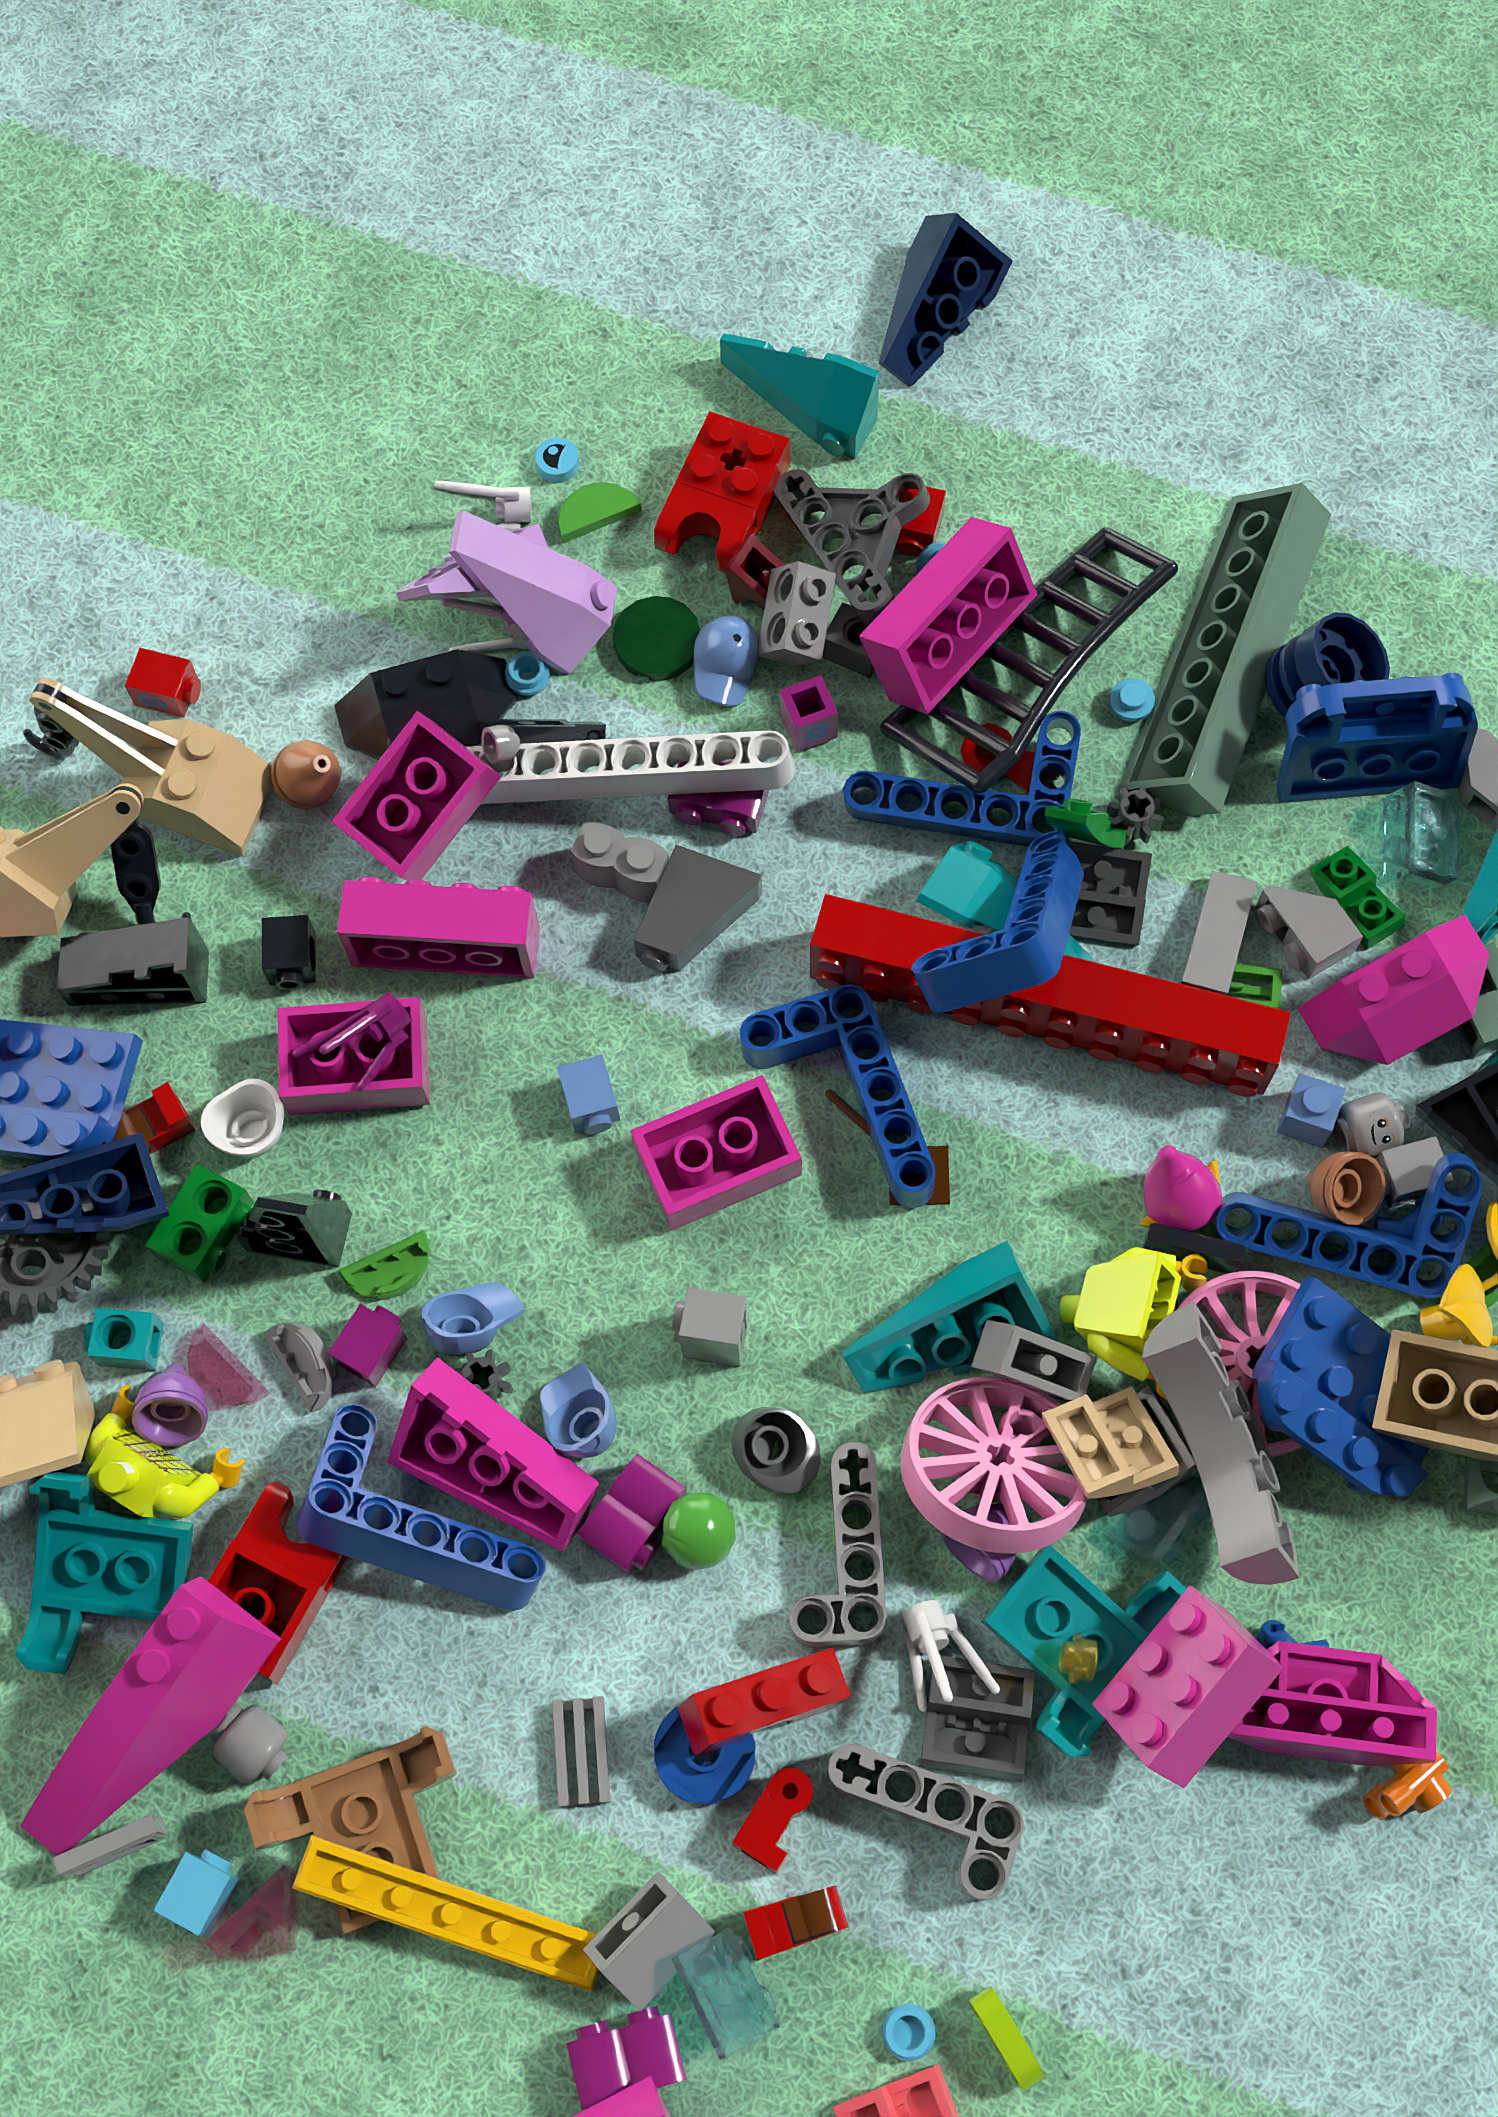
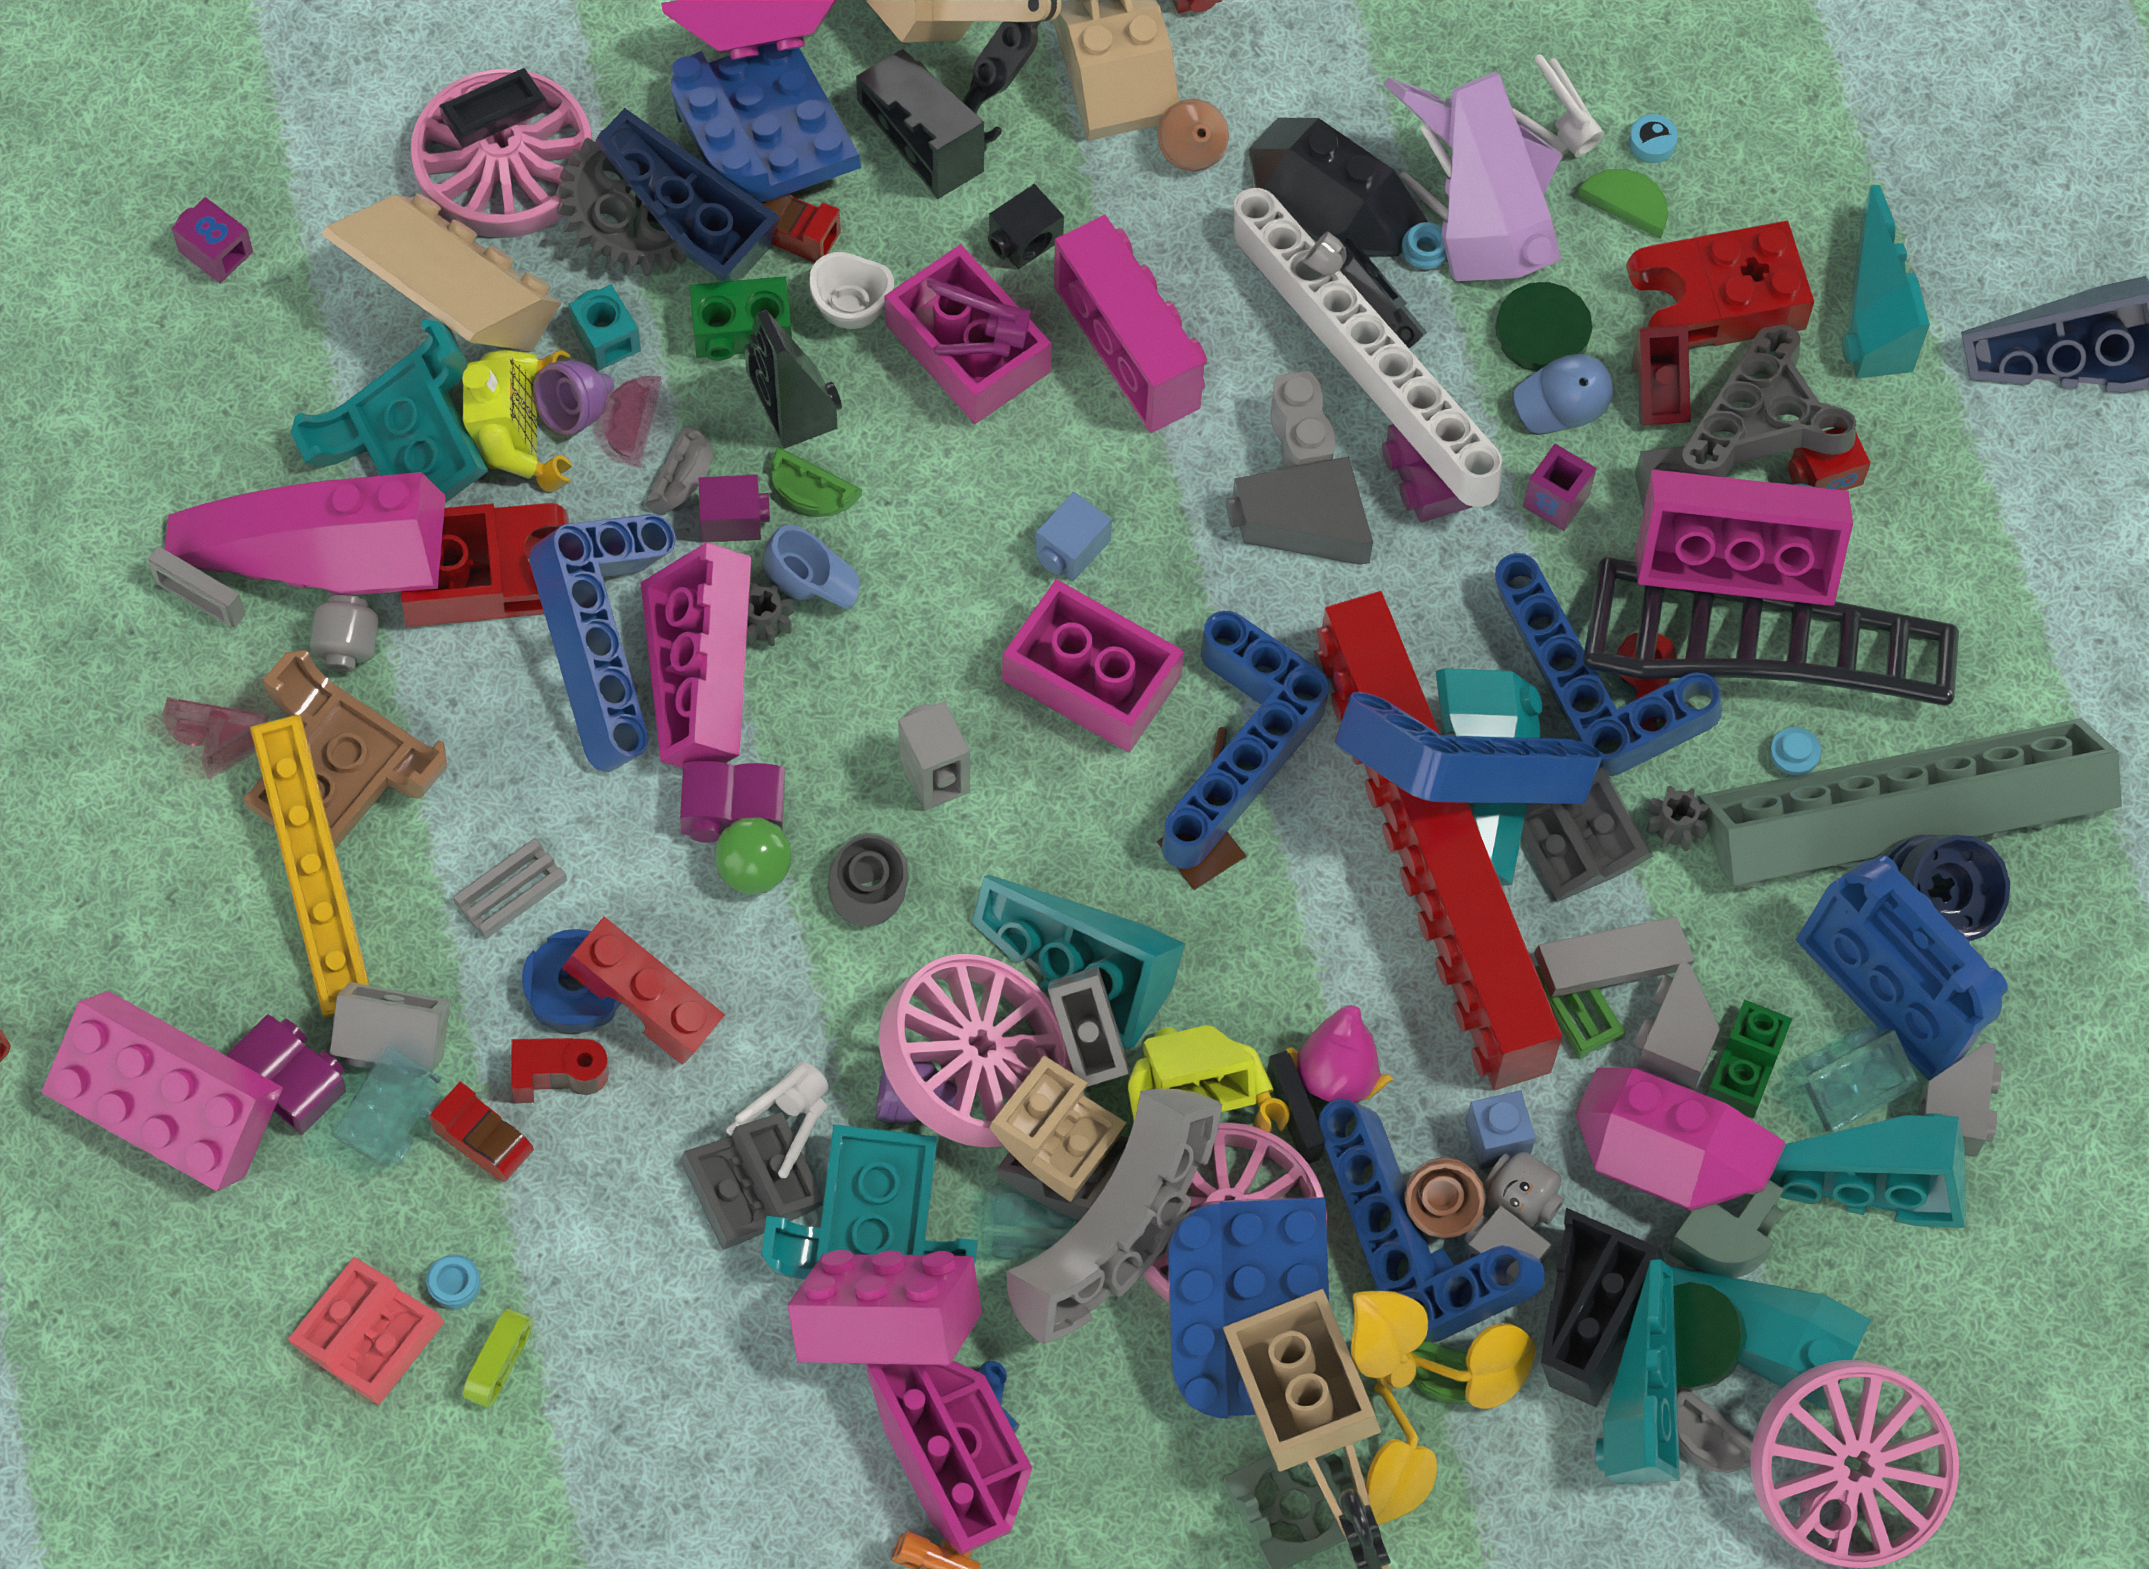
camera: 50 degrees right, 5 degrees down
medium azure brick [153,1848,241,1937] -> none
dark pink brick [332,711,502,881] -> none
medium blue cap [540,1363,617,1458] -> none
light grey brick [757,561,836,667] -> none
light grey beam [789,1442,886,1648] -> none
light grey beam [827,1744,1024,1901] -> none
green slope [1044,798,1127,848] -> none
clear yellow plate [1059,1632,1098,1684] -> none

